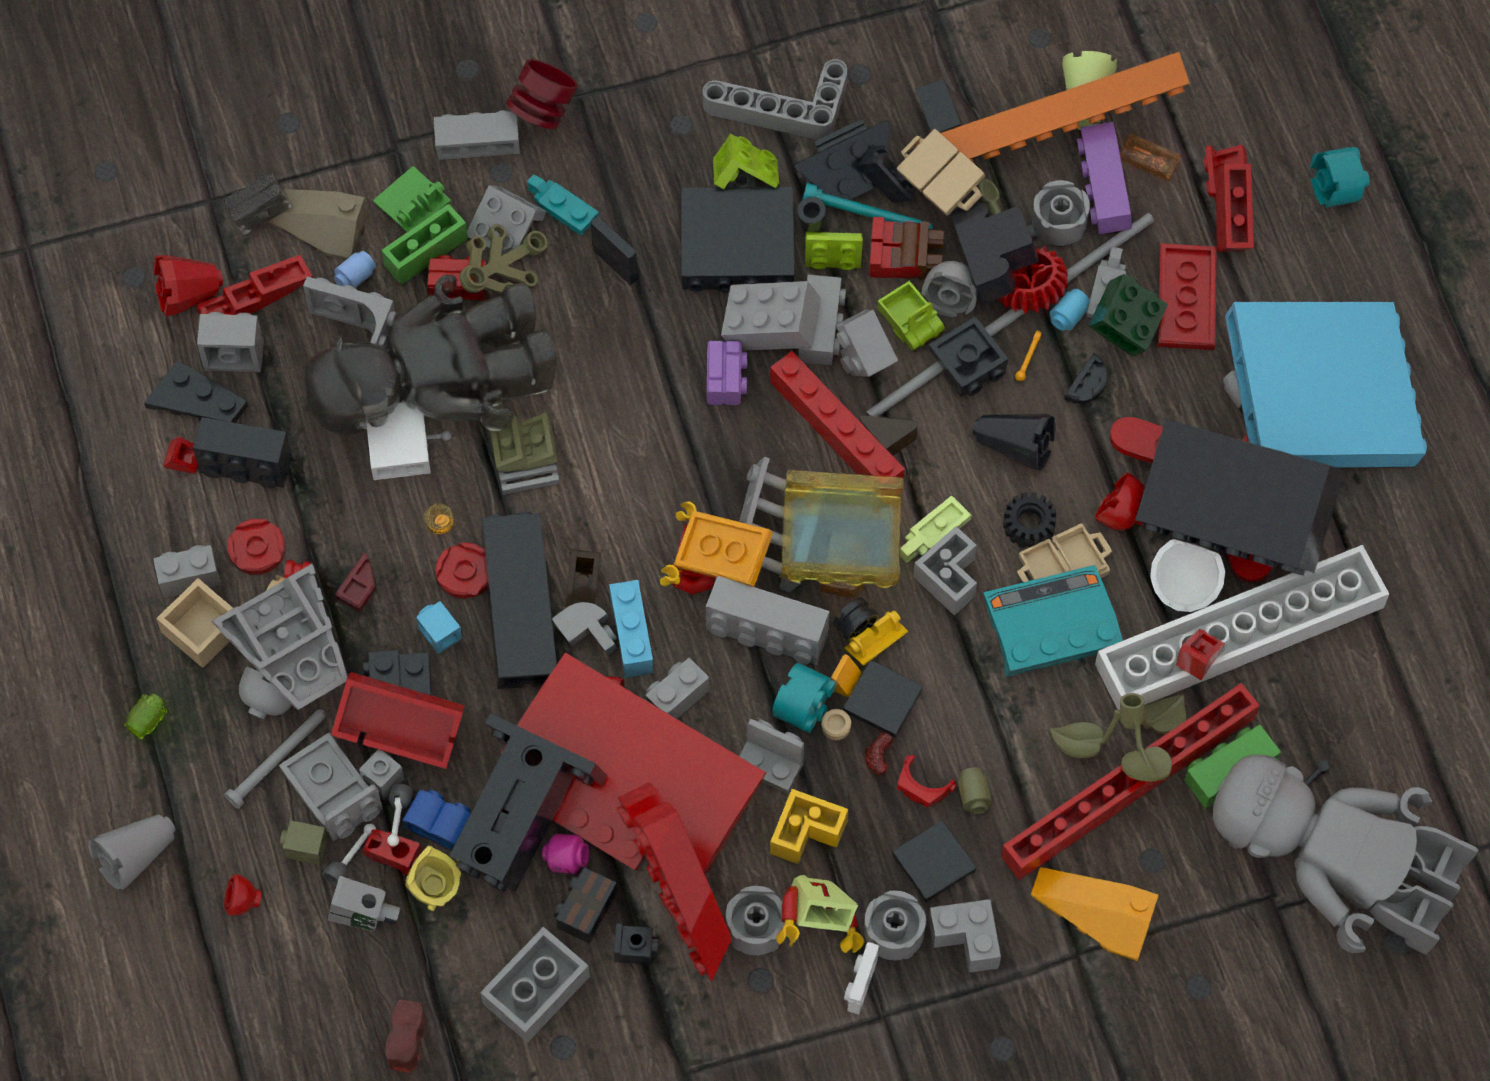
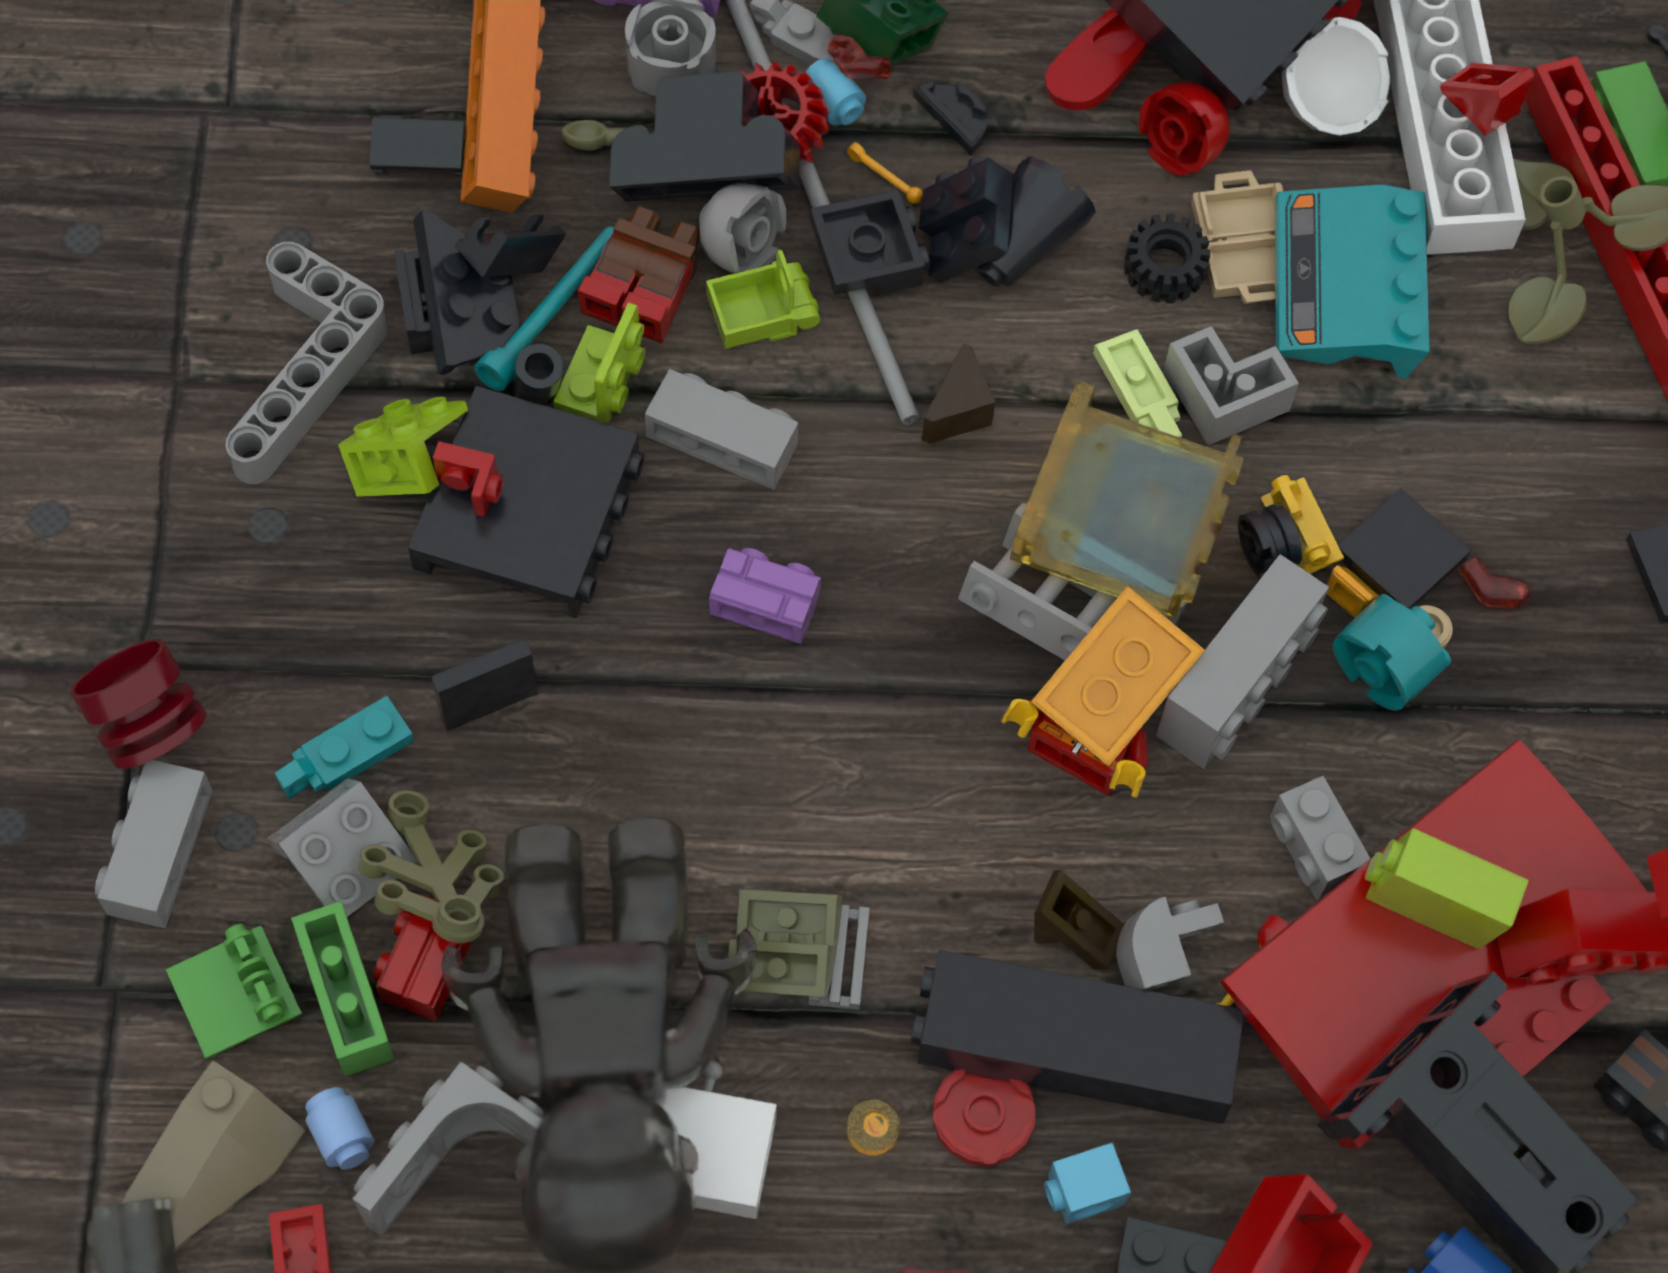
camera: 75 degrees left, 0 degrees up
dark pink head [542,833,589,874] -> none
medium azure arch [609,580,654,678] -> none
light grey brick [721,281,821,351] -> none
light grey bracket [739,719,804,794] -> none
red brick [770,351,905,500] -> none
yellow brick [770,789,848,864] -> none
light grey brick [835,310,898,377] -> none
tan piece [897,129,985,216] -> none
red helmet [897,754,957,808] -> none
olive brick [958,767,993,814] -> none
none -> red bracket [433,441,503,517]
none -> clear red arm [827,34,891,80]
none -> black plate [919,156,1014,283]
none -> lime brick [1365,828,1529,949]

